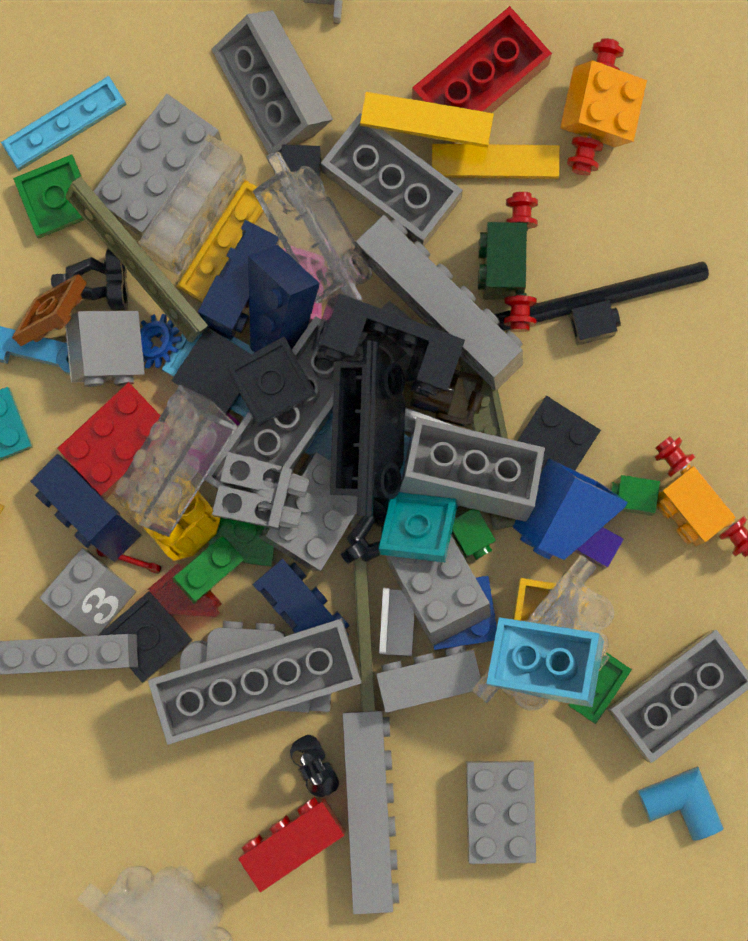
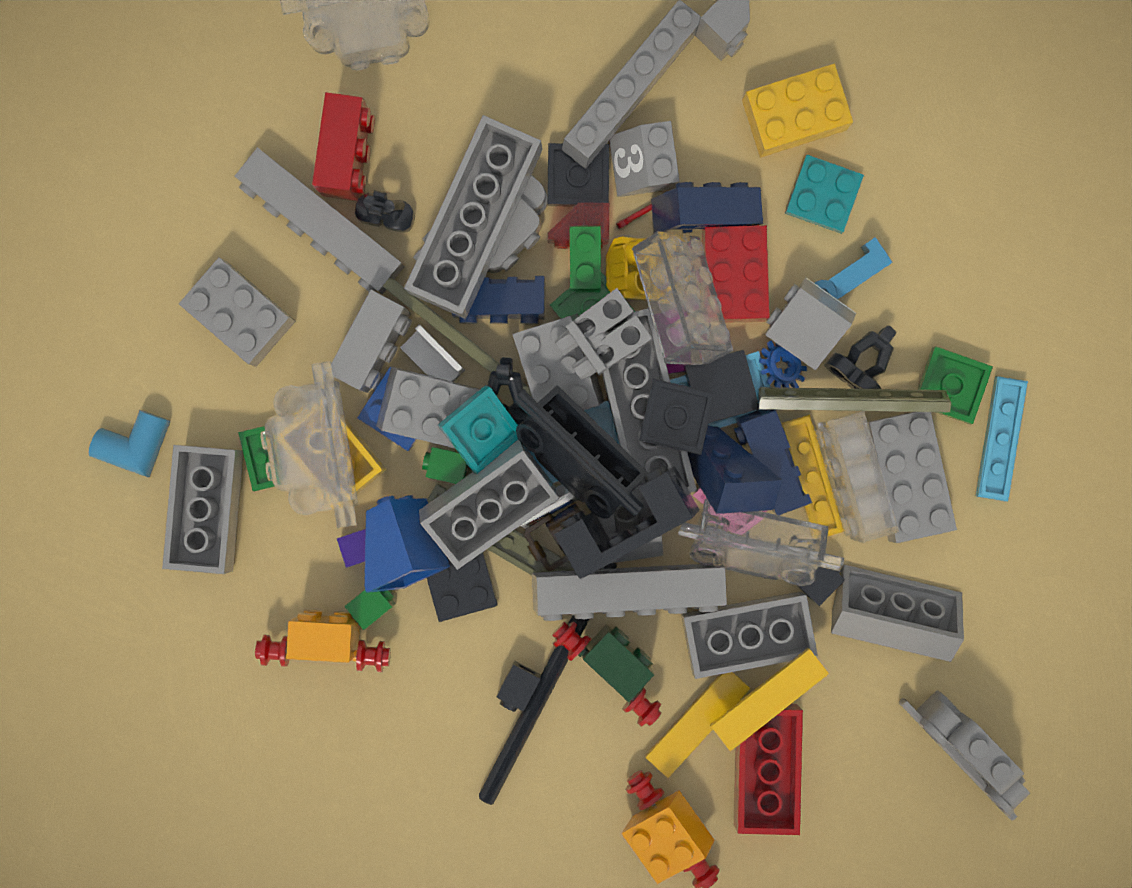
camera: 125 degrees right, 5 degrees up
dark orange plate [12,274,87,346] -> none
medium azure slope [486,617,604,707] -> none

